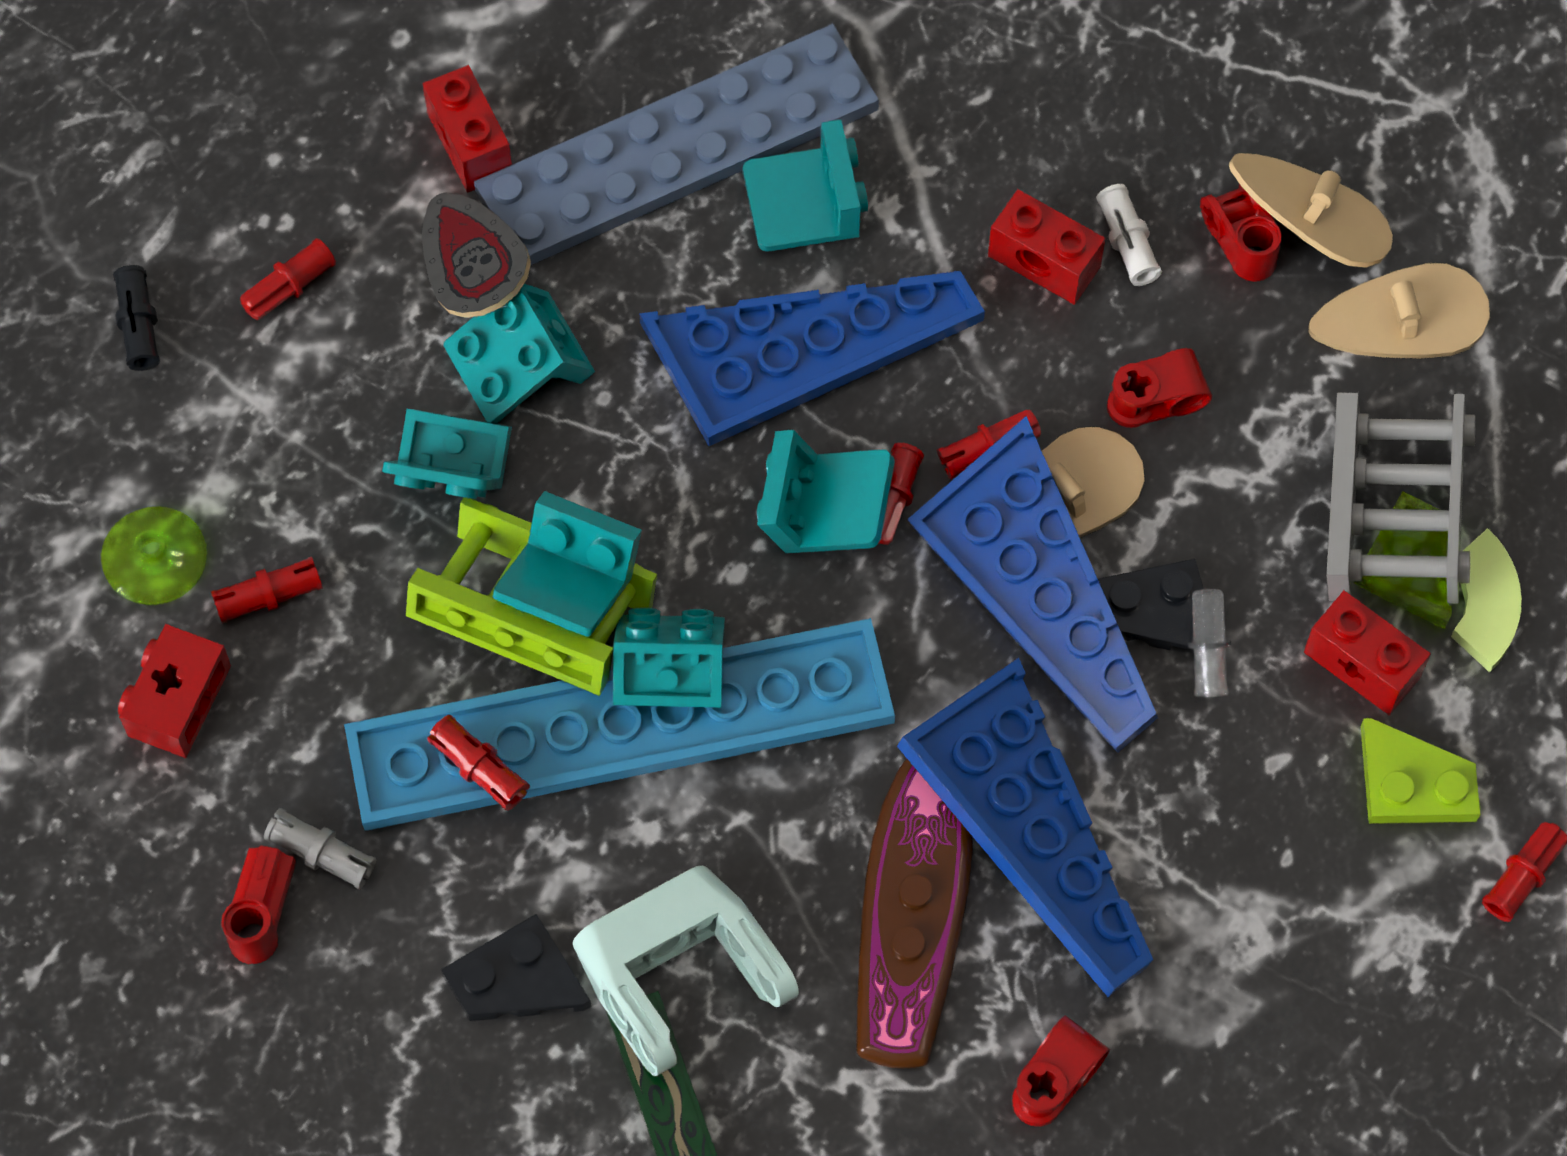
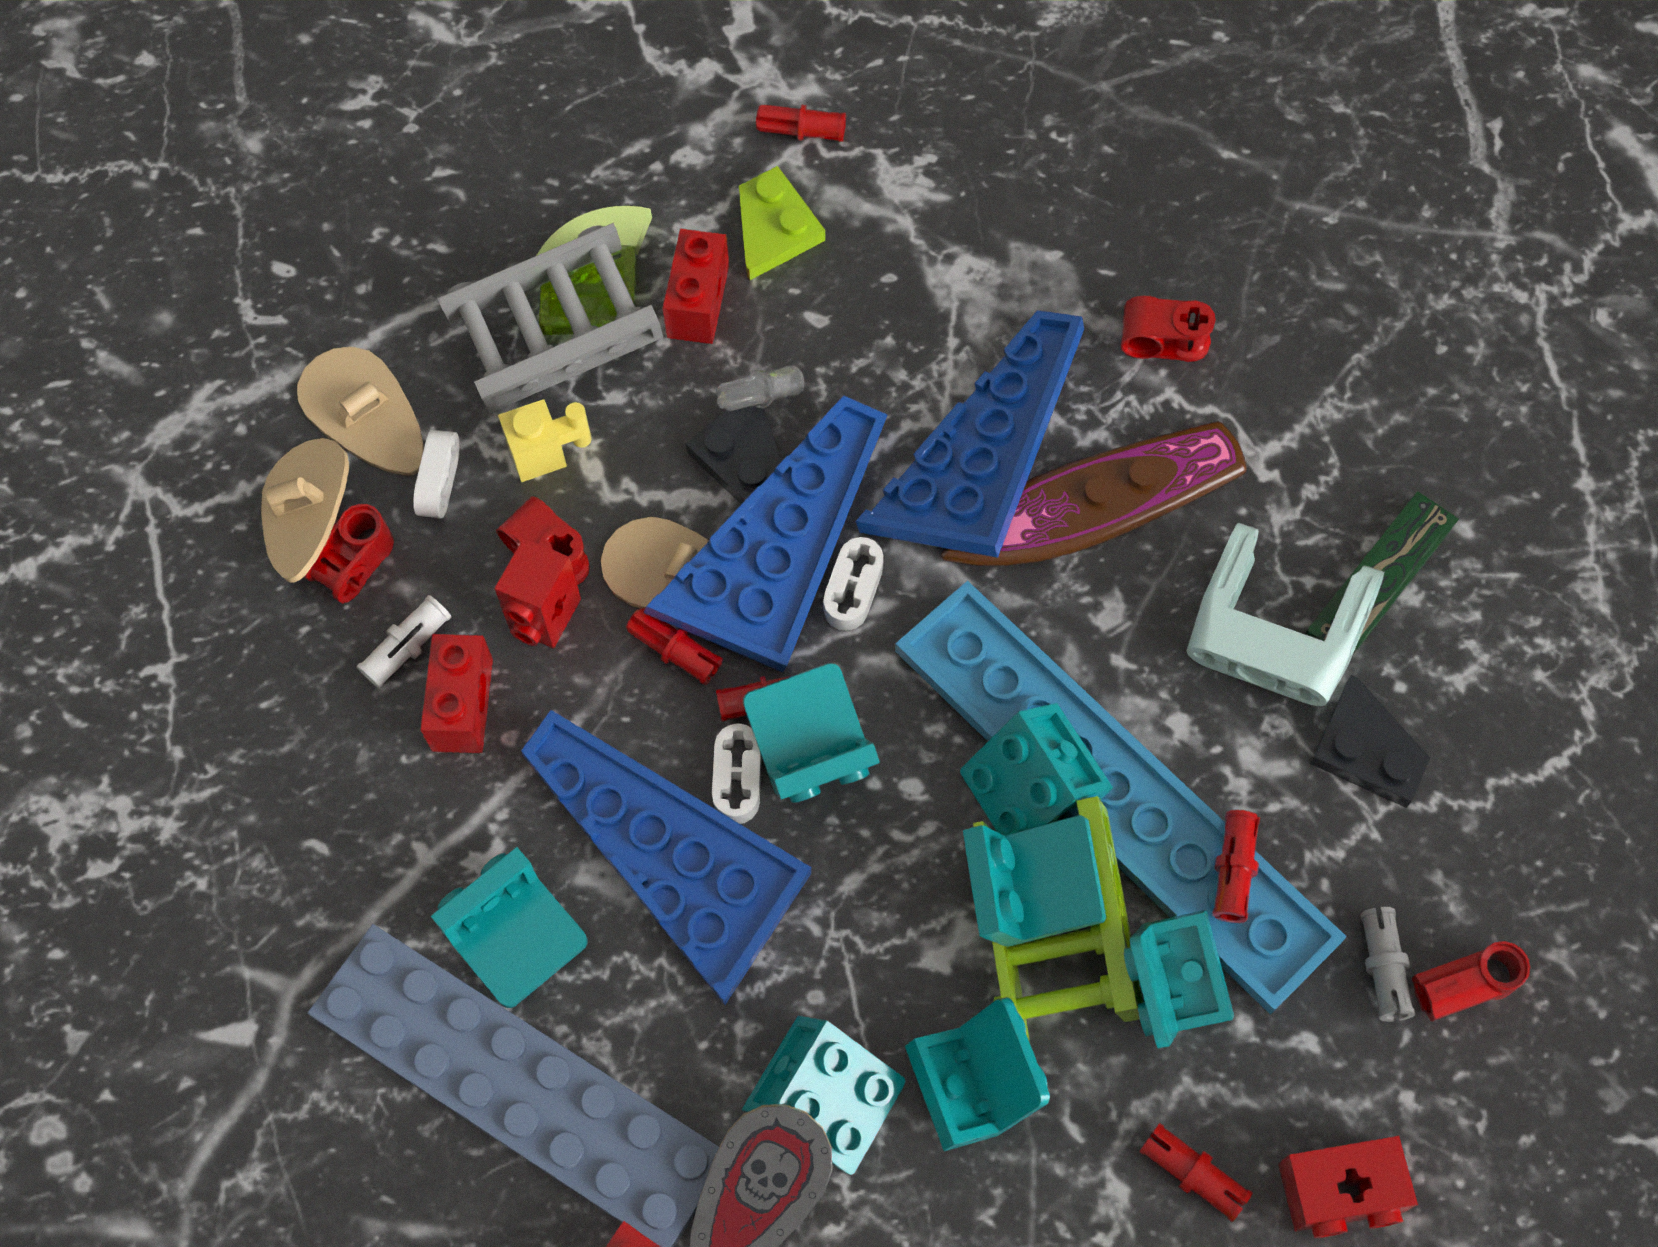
camera: 120 degrees left, 0 degrees up
none -> white beam [413,430,460,519]
none -> red brick [494,538,581,649]
none -> light yellow brick [498,399,592,482]
none -> white beam [712,723,762,824]
none -> white beam [823,537,883,631]
none -> teal bracket [1124,910,1234,1049]

